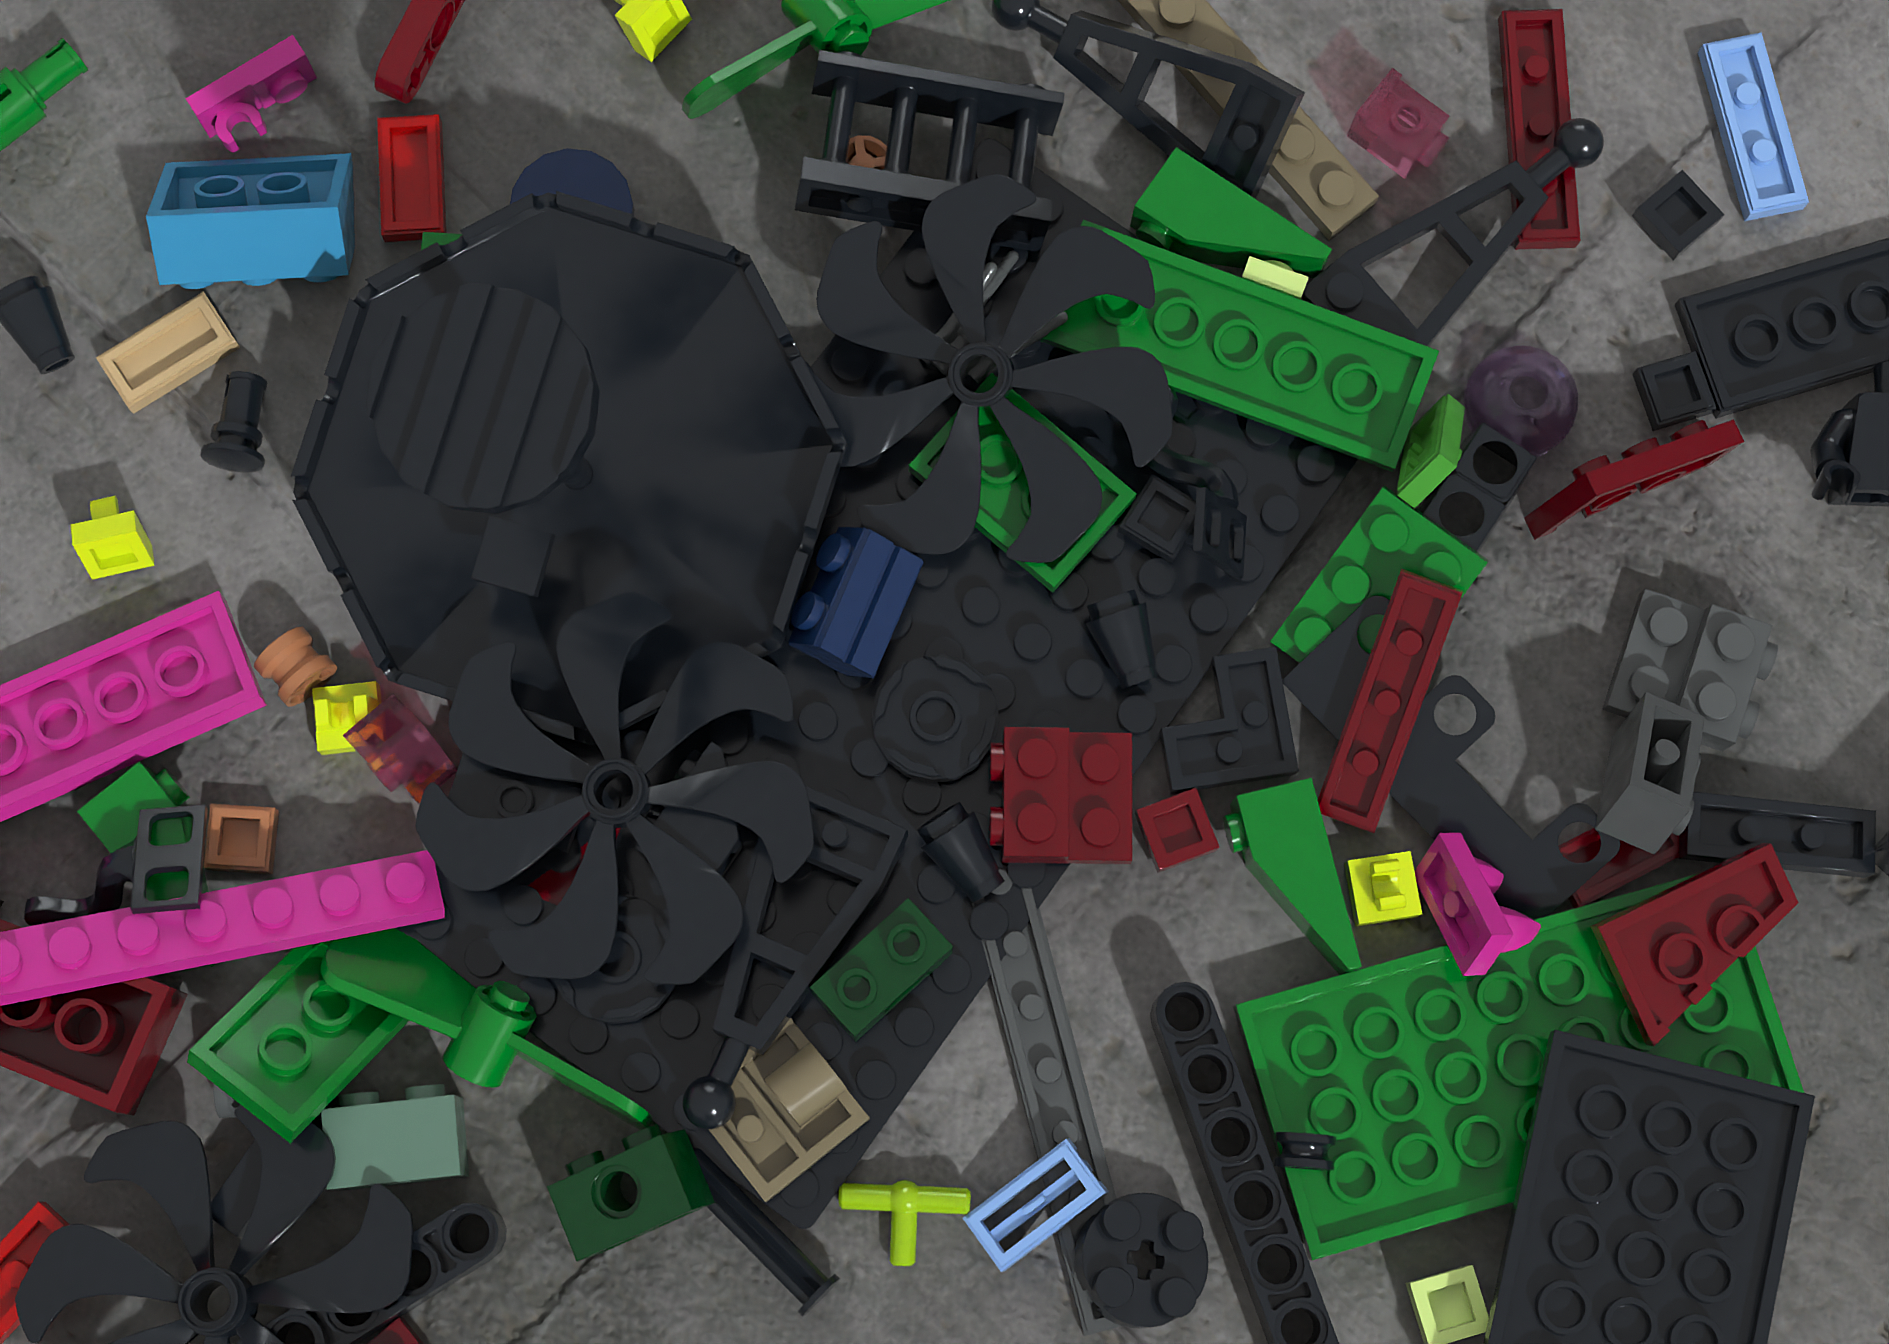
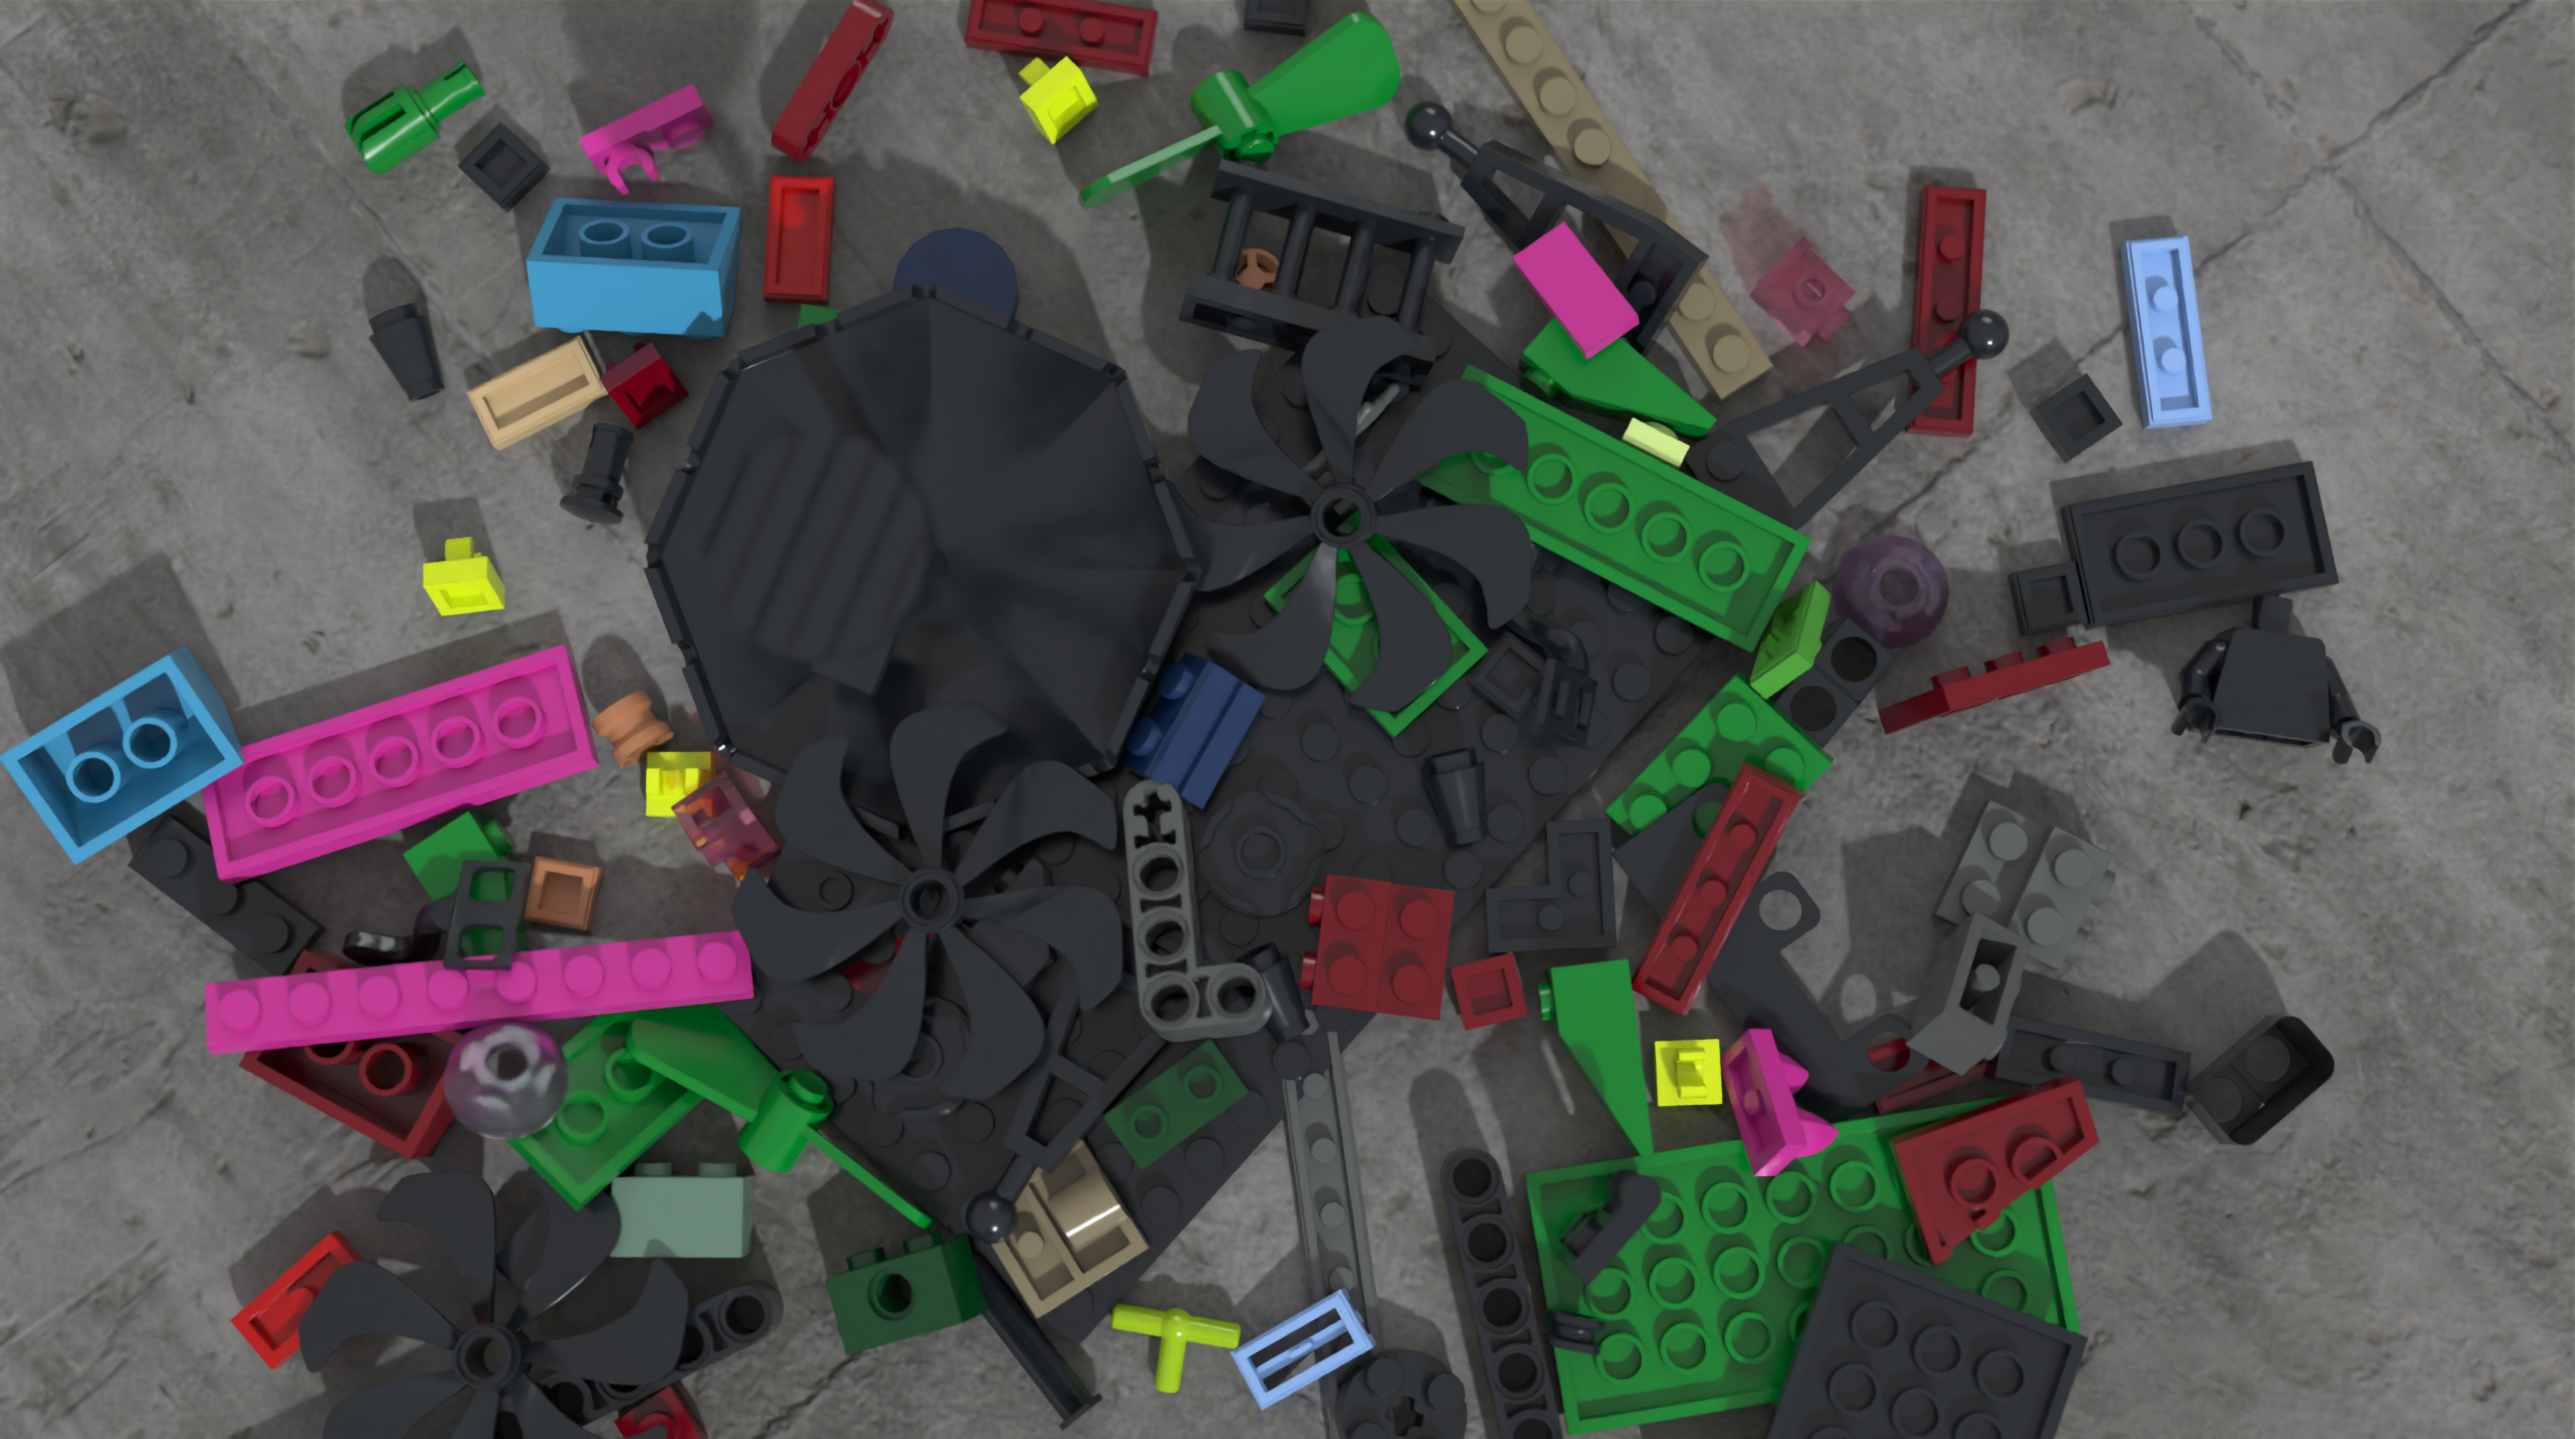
camera: 10 degrees right, 5 degrees up
none -> piece [444,1020,569,1139]
none -> black tile [458,122,551,214]
none -> dark red tile [599,342,690,430]
none -> dark grey beam [1123,779,1273,1042]
none -> dark pink tile [1512,222,1639,360]
none -> black plate [1556,1169,1662,1286]

